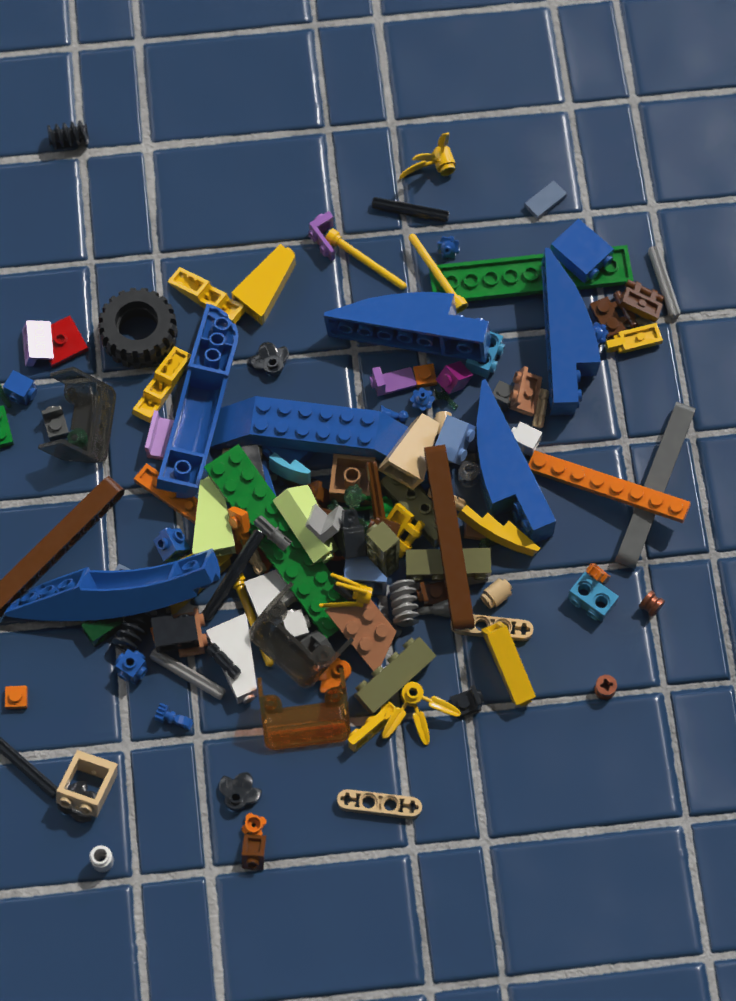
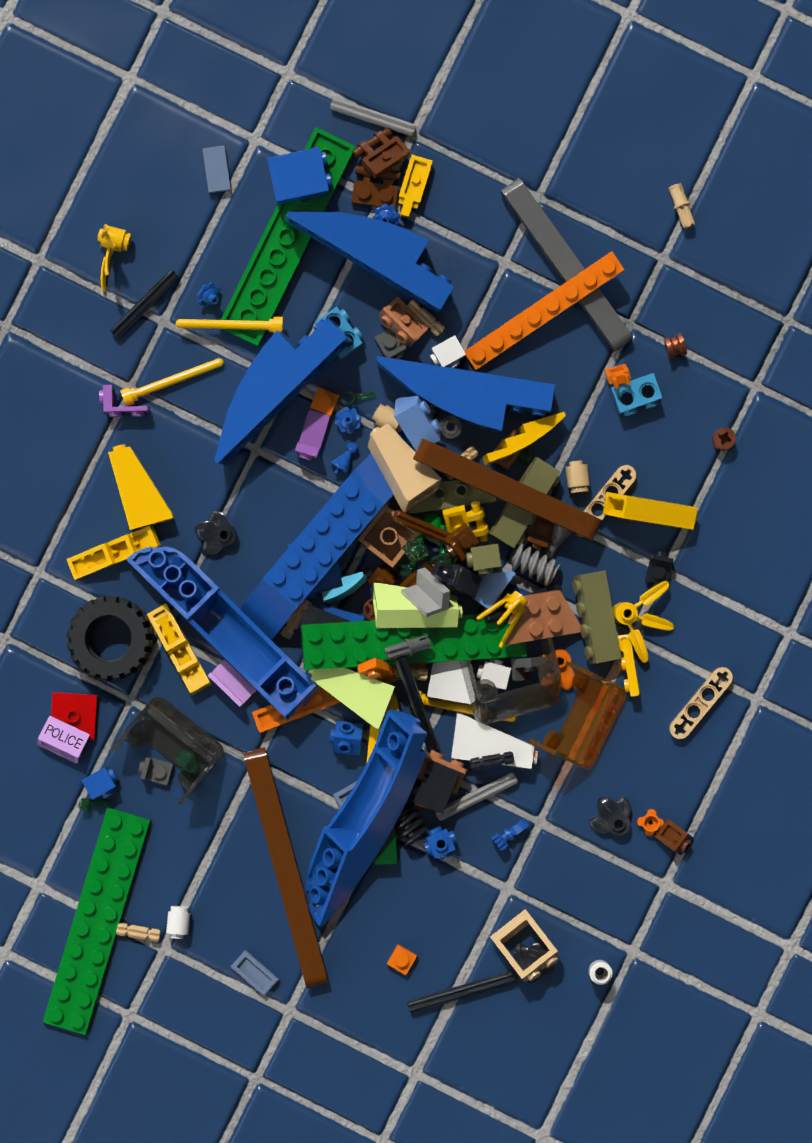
camera: 55 degrees left, 20 degrees up
magenta brick [436,361,473,394] -> none

